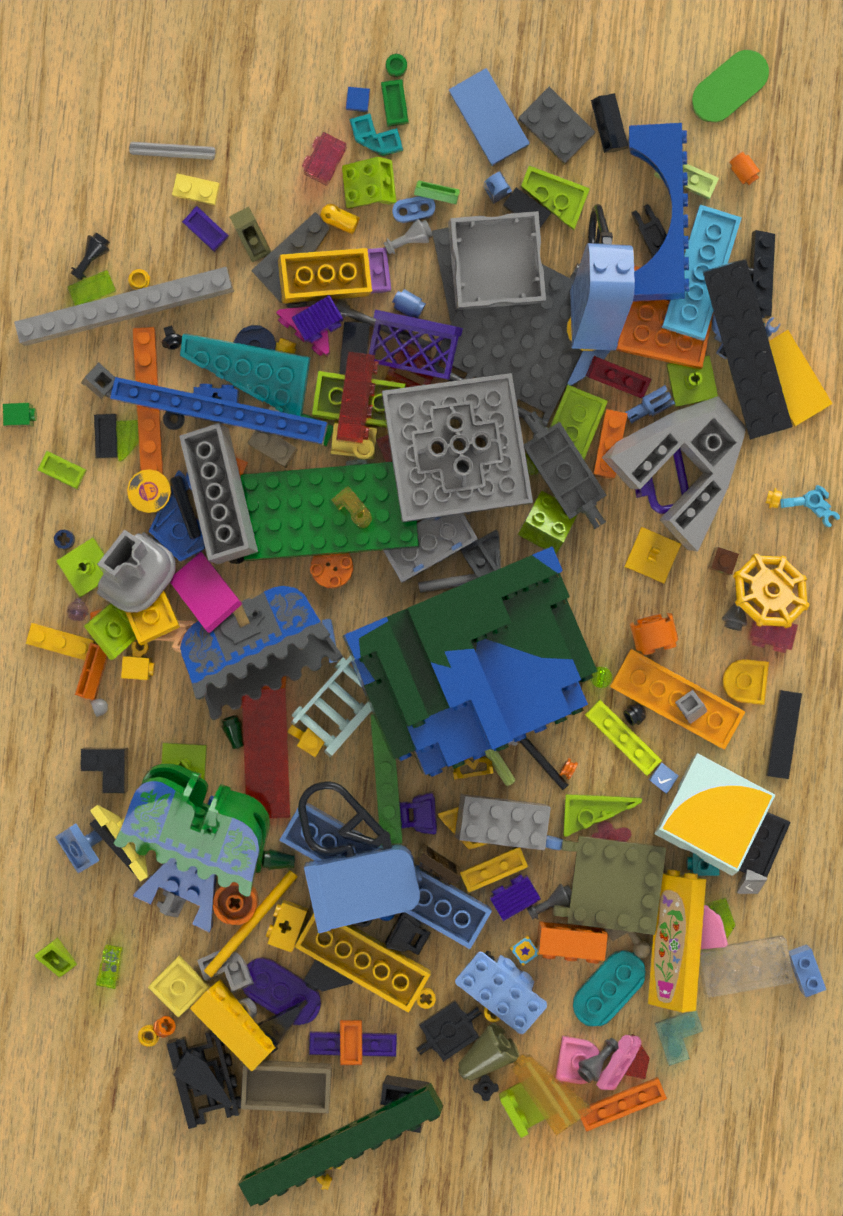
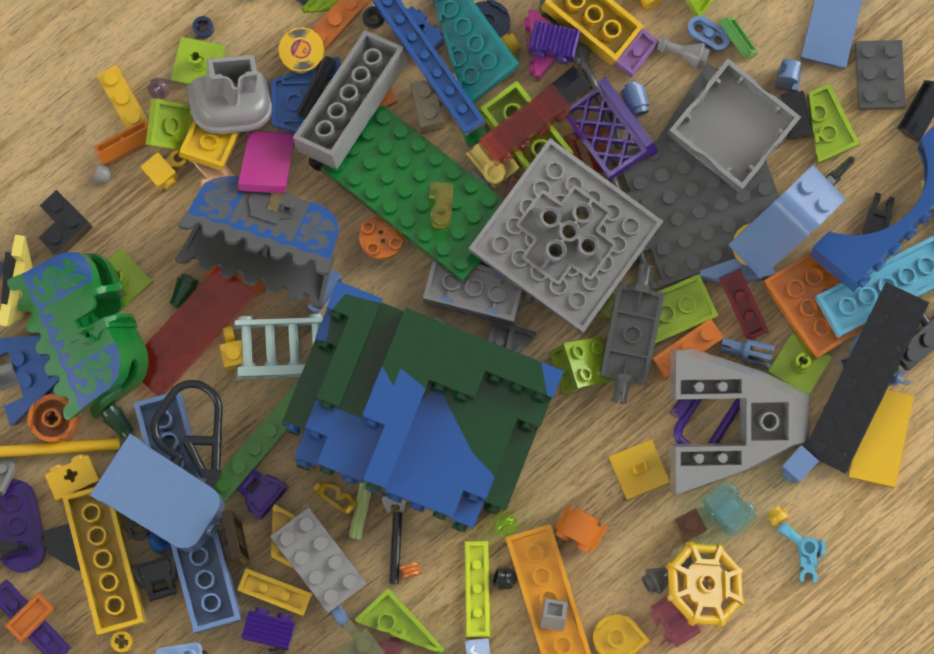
camera: 50 degrees right, 10 degrees down
none -> clear light blue brick [700,481,758,540]
none -> medium blue brick [780,445,819,484]

